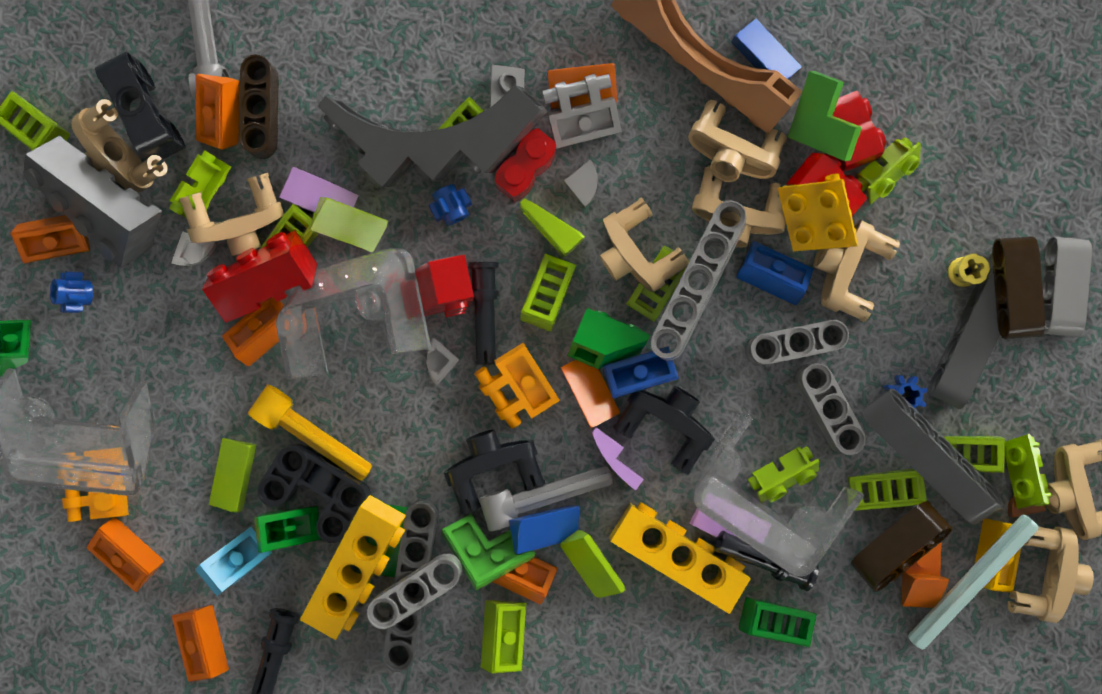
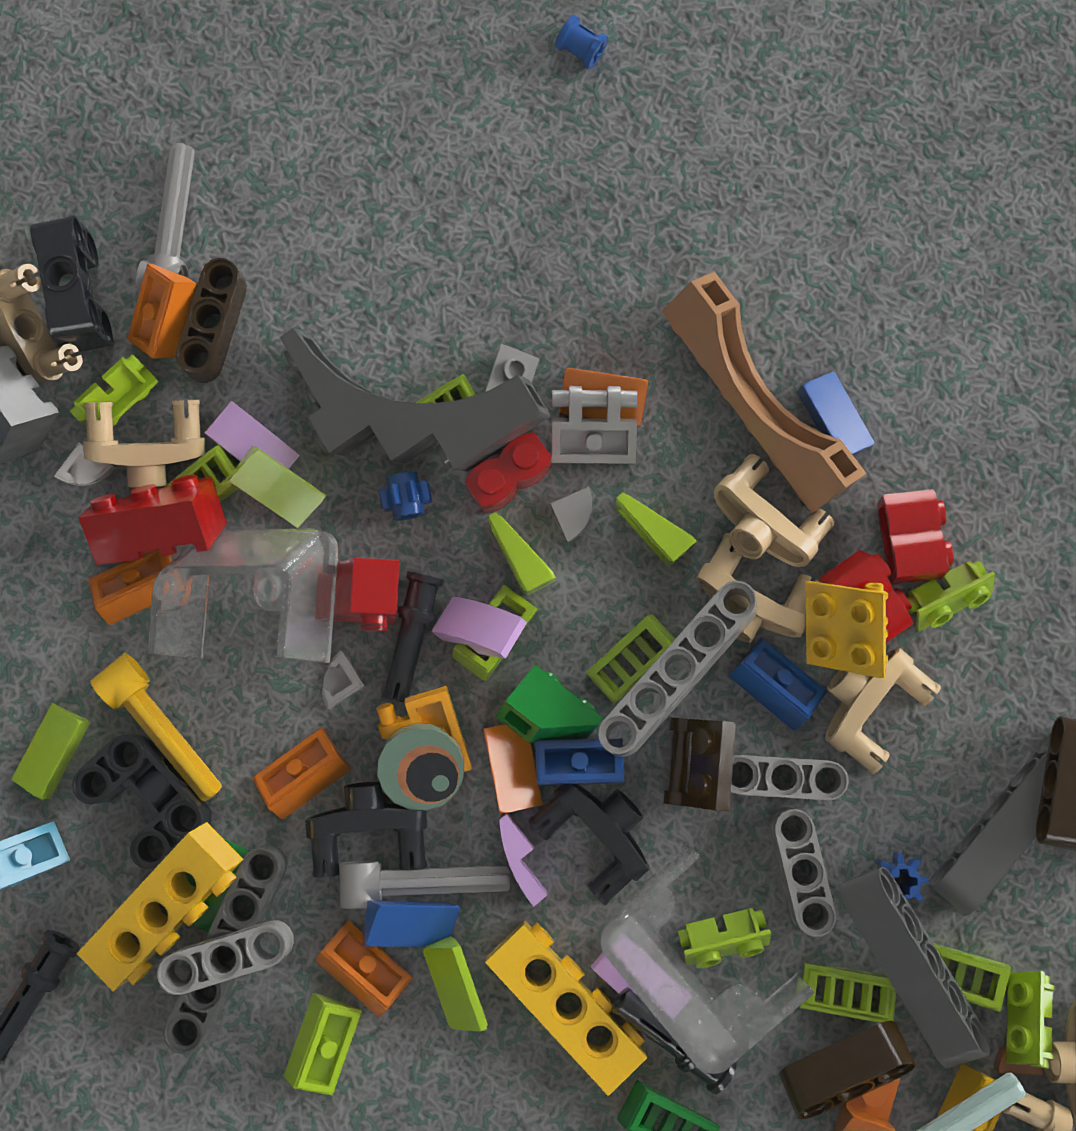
camera: 20 degrees right, 5 degrees down
green slope [254,506,321,553] -> none
bright green tile [441,514,536,591] -> none
tan connector [599,197,689,293] -> none
bright green tile [788,71,862,161] -> none
light yellow bush [947,254,990,287] -> none
none -> orange slope [252,727,351,819]
none -> tile [377,723,464,810]
none -> lavender slope [432,597,527,659]
none -> lime slope [614,492,697,567]
none -> dark brown plate [663,717,736,812]

